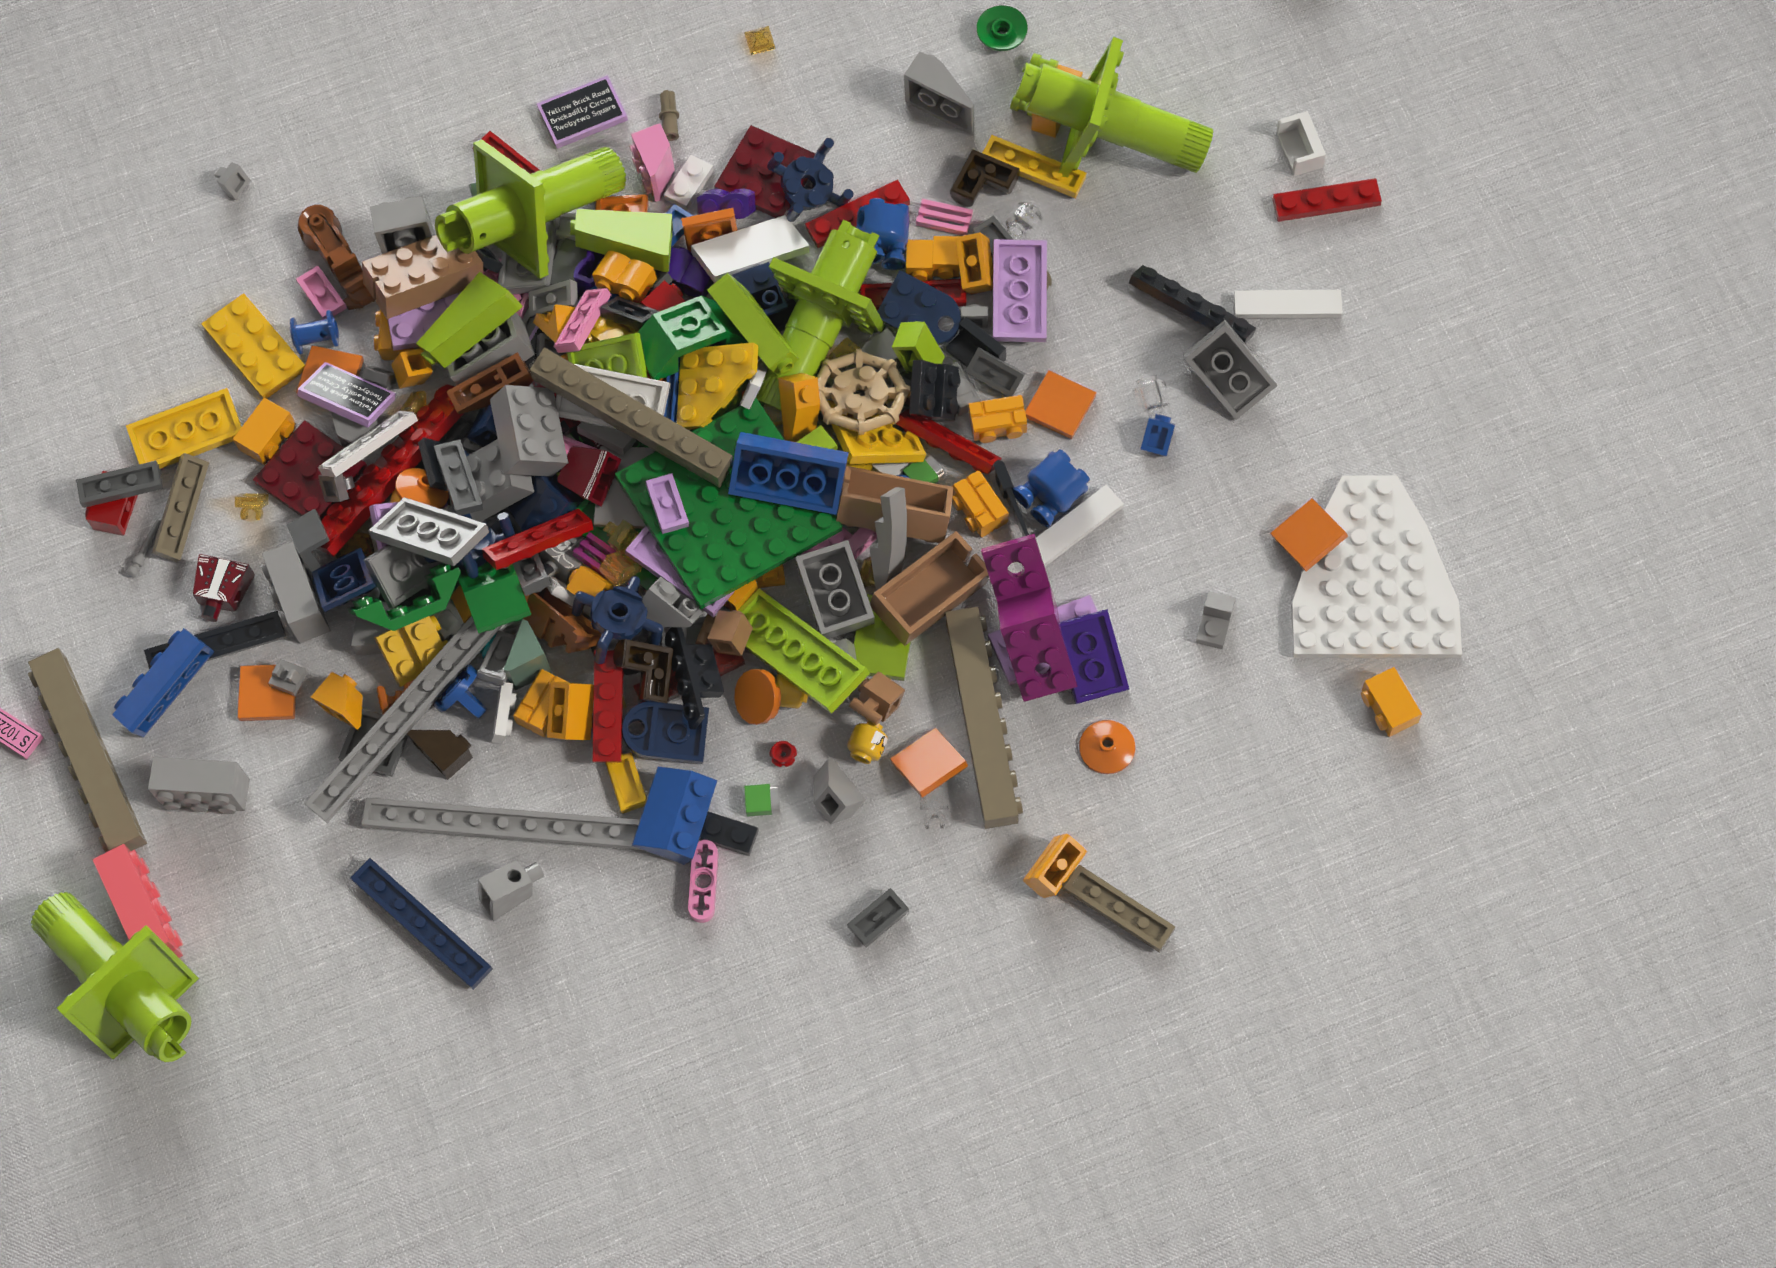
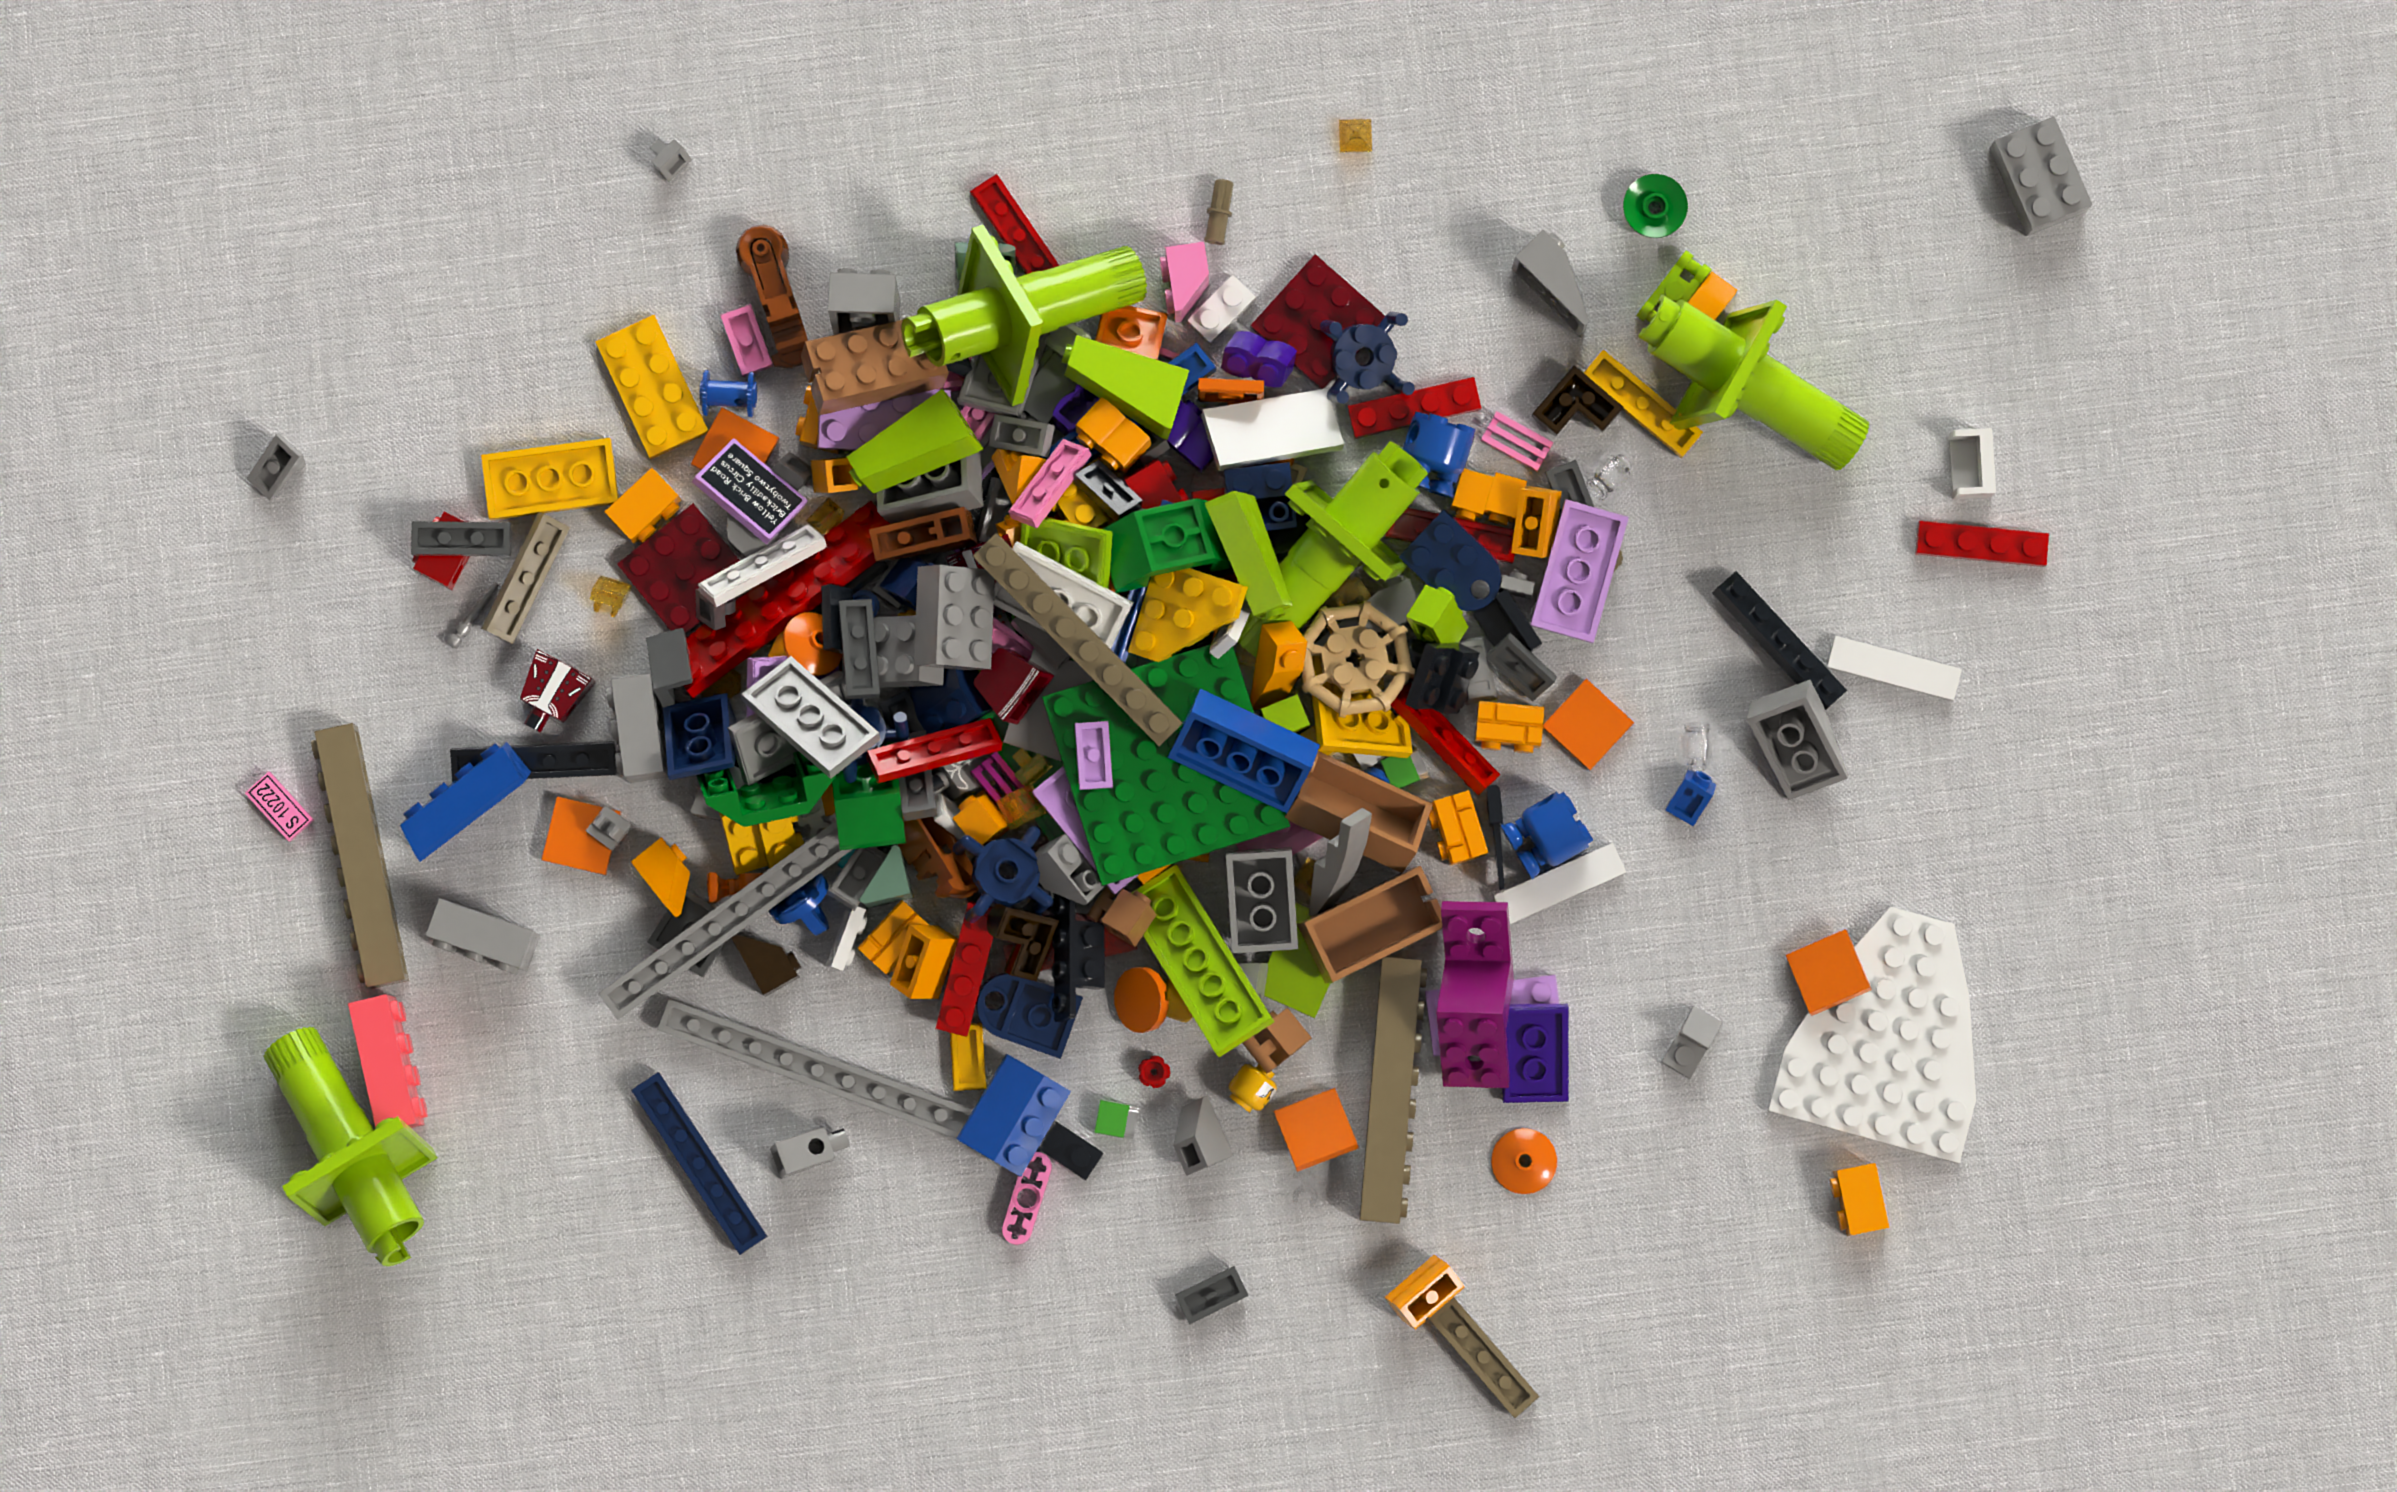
camera: 10 degrees right, 15 degrees up
black tile [537,75,628,149] -> none

